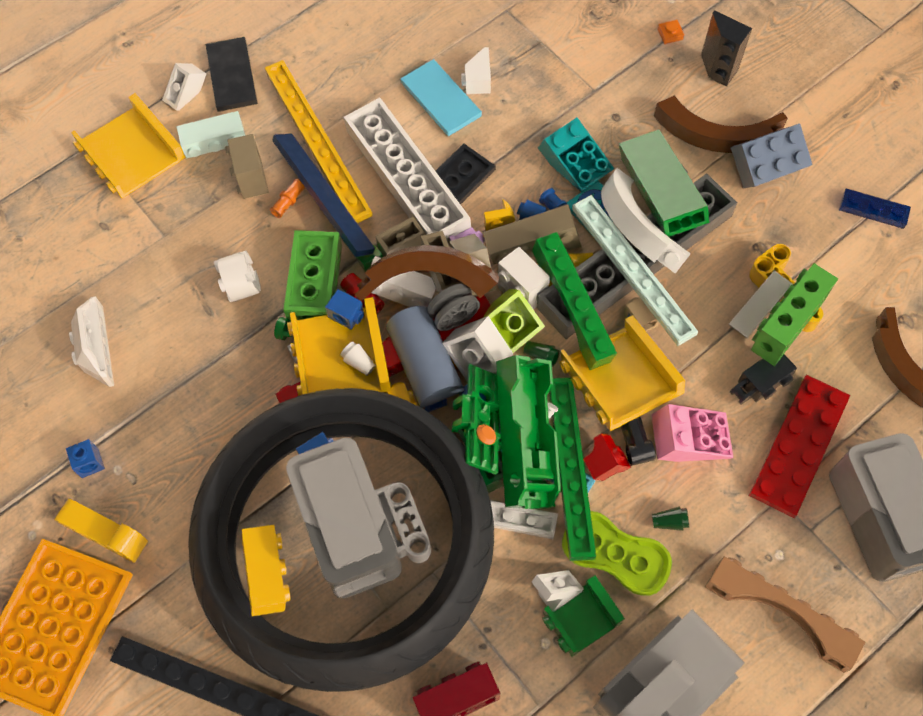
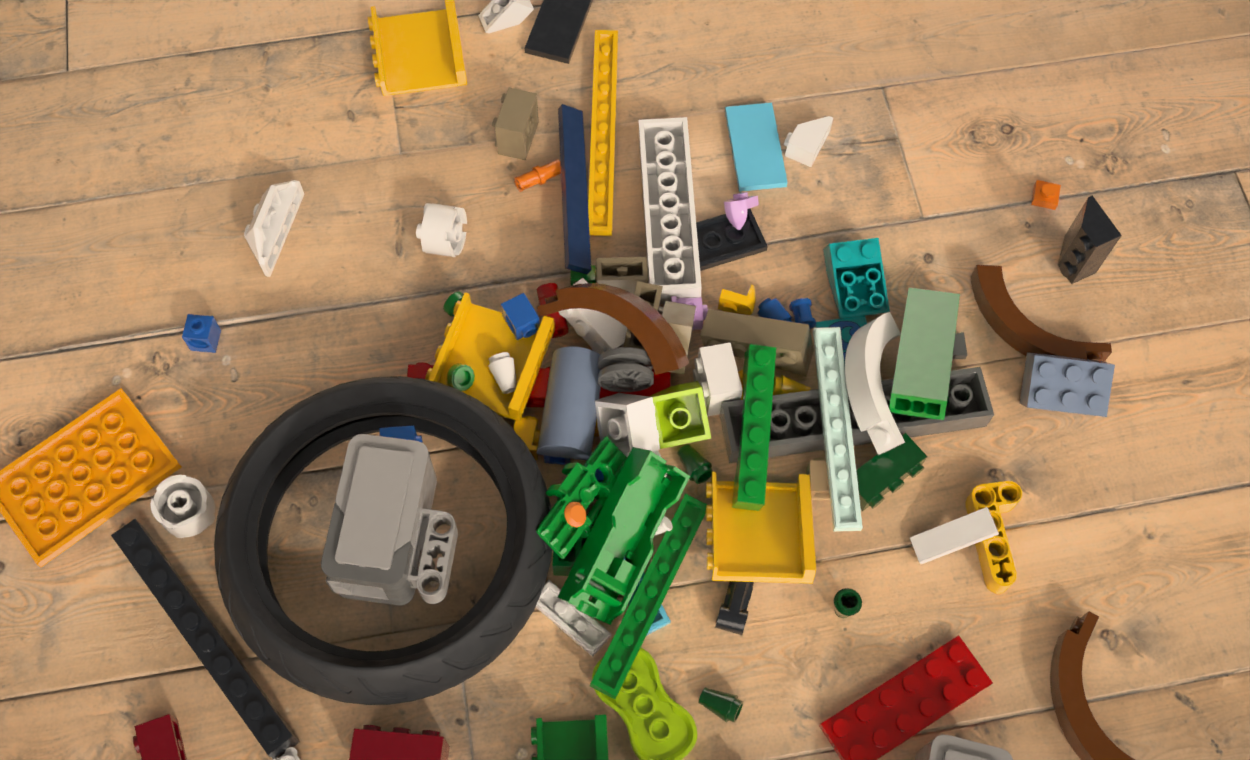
camera: 25 degrees right, 0 degrees up
yellow beam [54,498,148,563] -> none
light aqua brick [176,111,245,159] -> none
yellow brick [242,525,290,616] -> none
bright green brick [283,230,342,322] -> none
white slope [532,570,584,612] -> none
red brick [583,433,631,481] -> none
bright pink slope [651,404,733,462] -> none
black brick [730,354,797,405] -> none
bright green brick [751,263,839,366] -> none
clear blue plate [839,188,911,229] -> none
none -> white brick [150,475,215,538]
none -> green tile [447,364,475,391]
none -> lavender plate [724,192,759,230]
none -> dark green cone [834,588,862,618]
none -> dark green brick [856,433,927,512]

